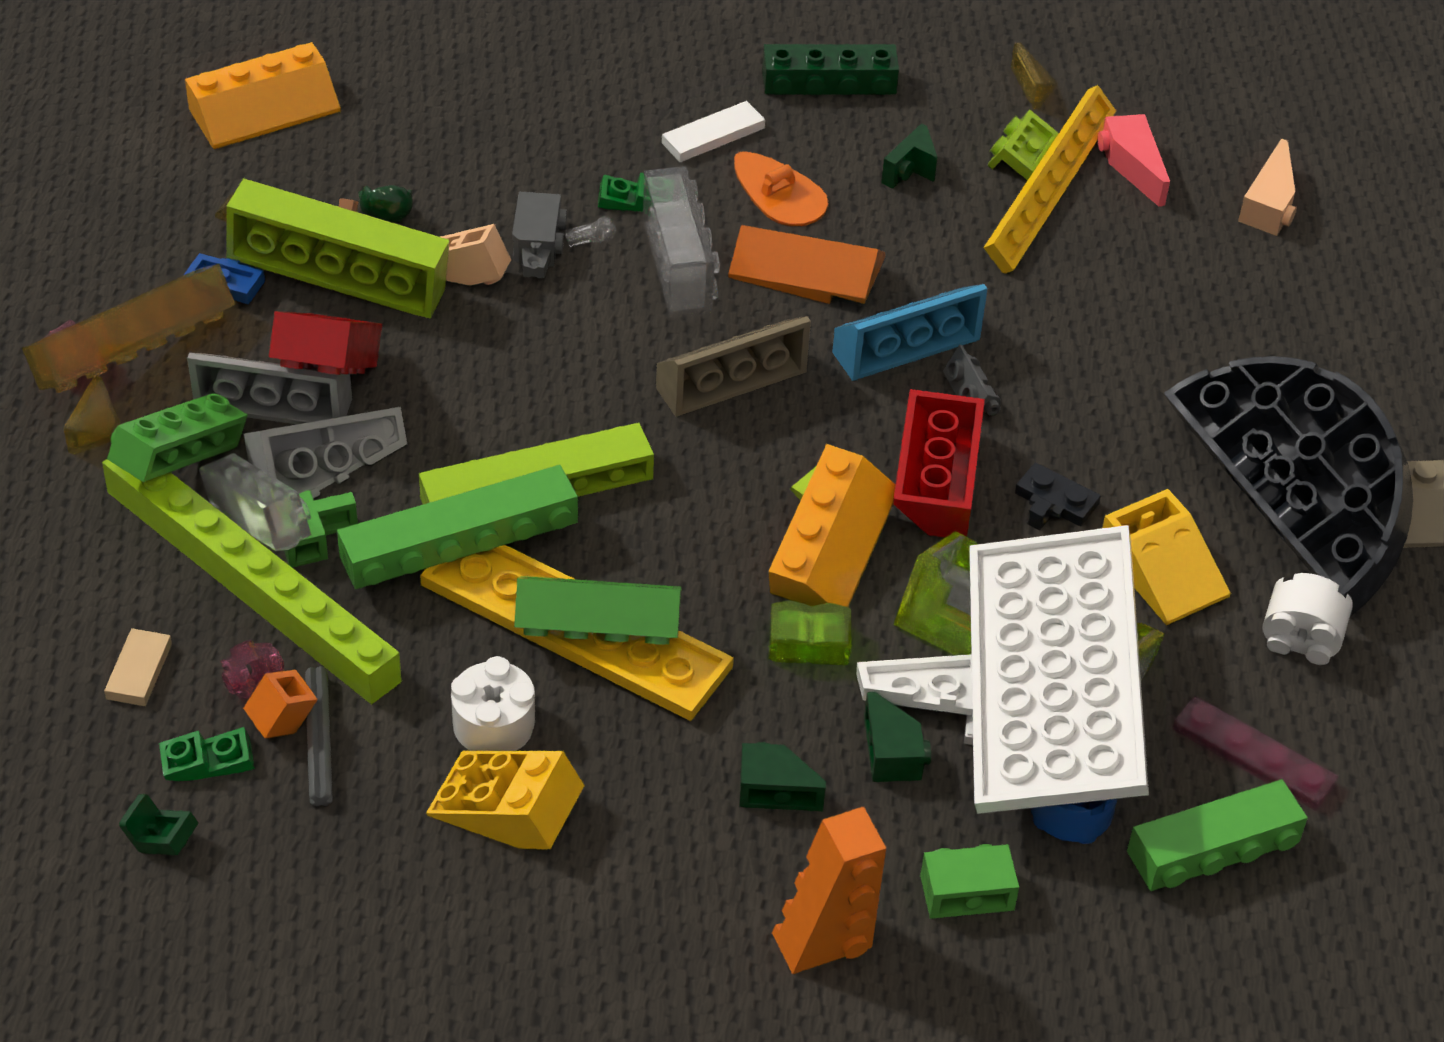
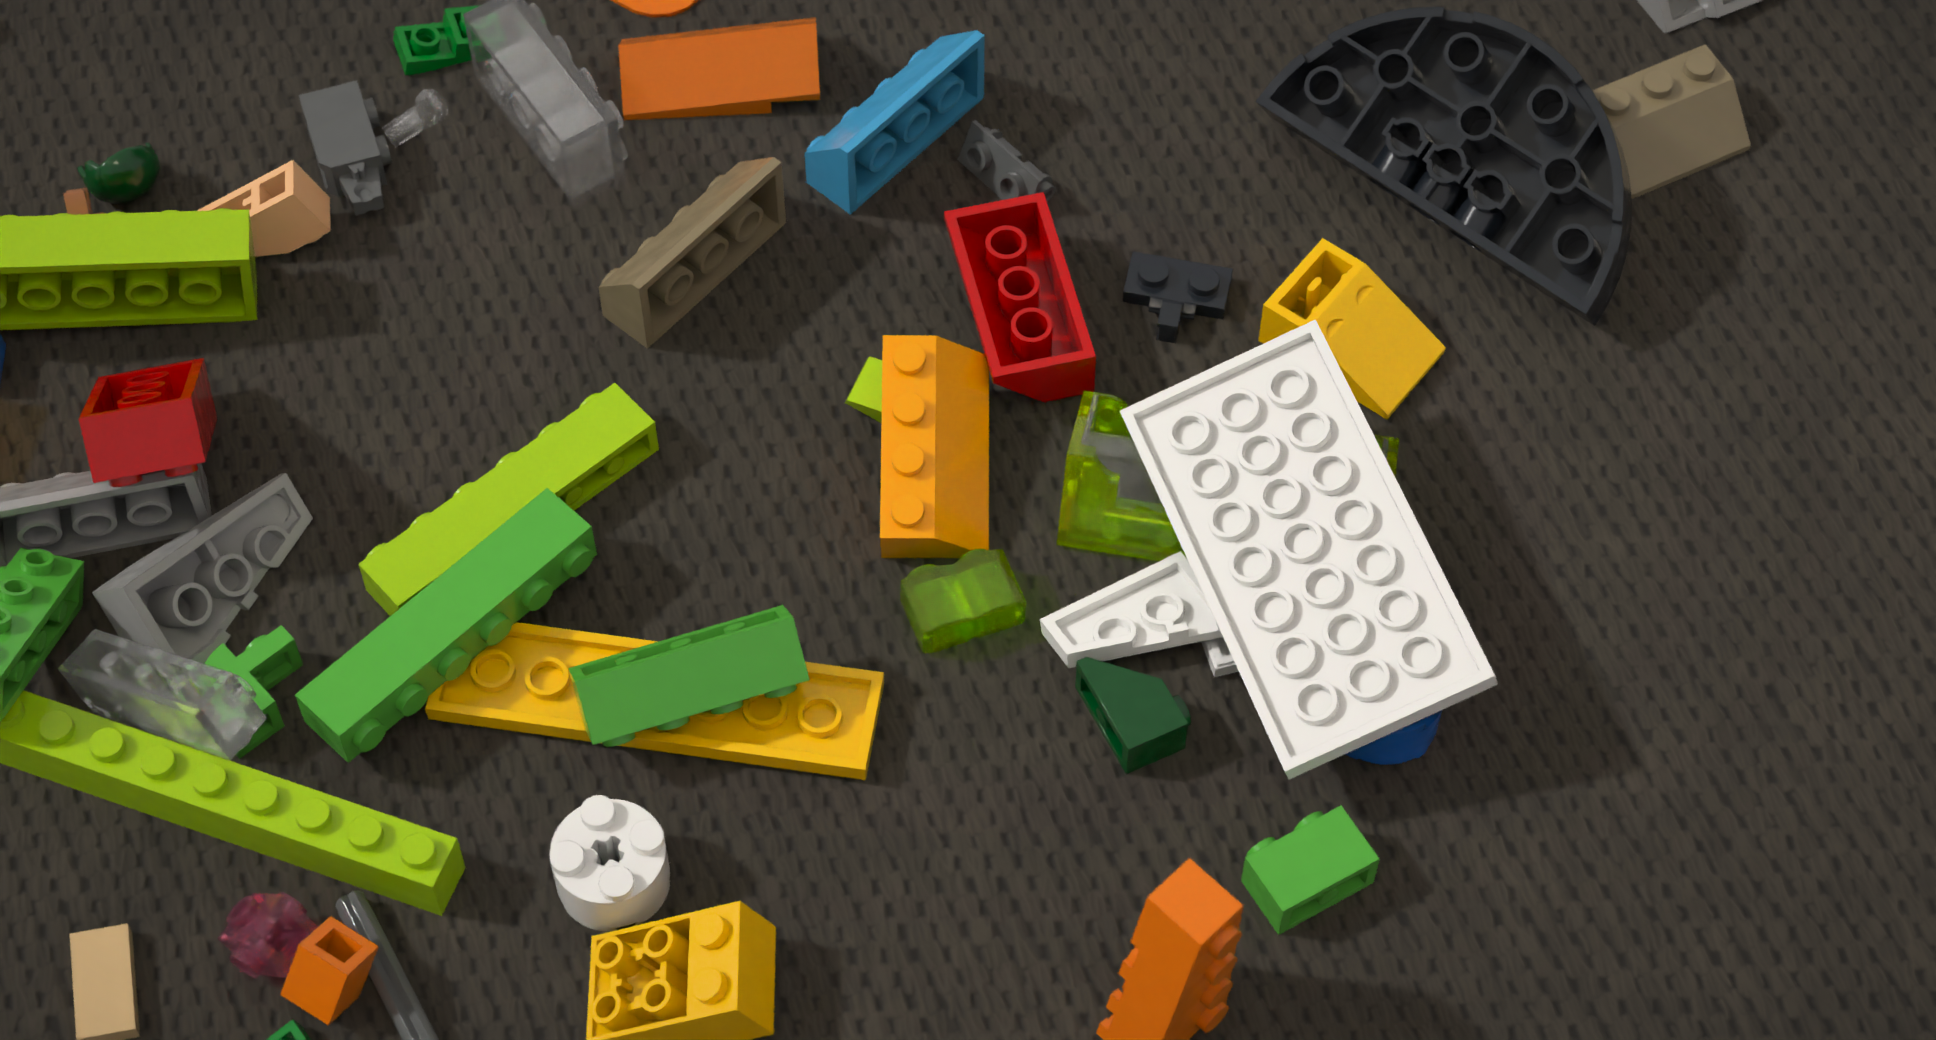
camera: 20 degrees left, 10 degrees up
dark green slope [739,742,826,811] -> none
bright green brick [1127,779,1308,891] -> none
clear pink plate [1172,695,1338,811] -> none
white brick [1262,573,1353,665] -> none

